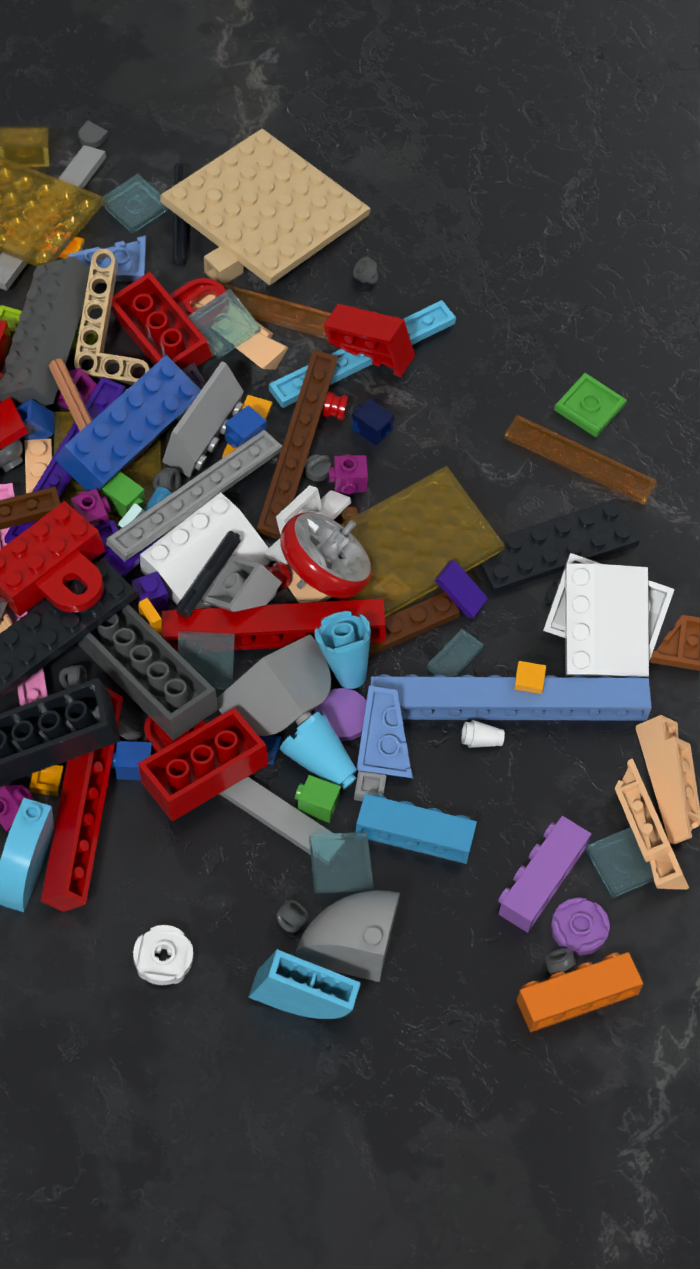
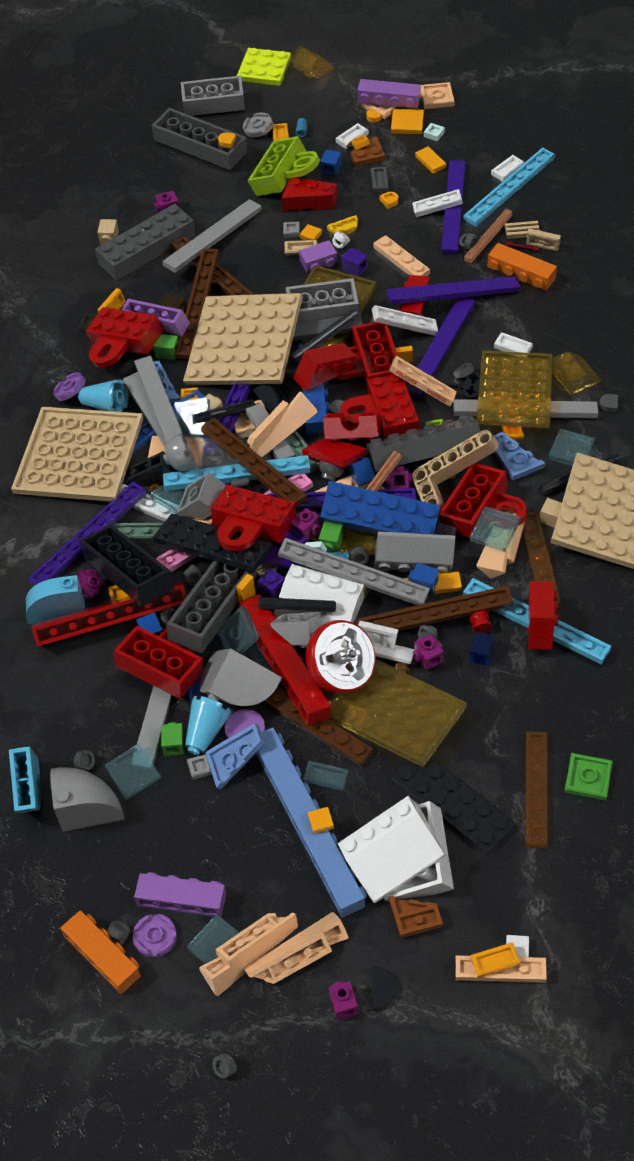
camera: 75 degrees right, 5 degrees down
white plate [133,925,193,985] -> none
medium azure cone [315,611,371,689] -> none
dark grey tile [353,257,378,284] -> none
dark azure brick [355,794,477,864] -> none
dark purple tile [434,560,488,618] -> none
white cone [461,720,505,748] -> none

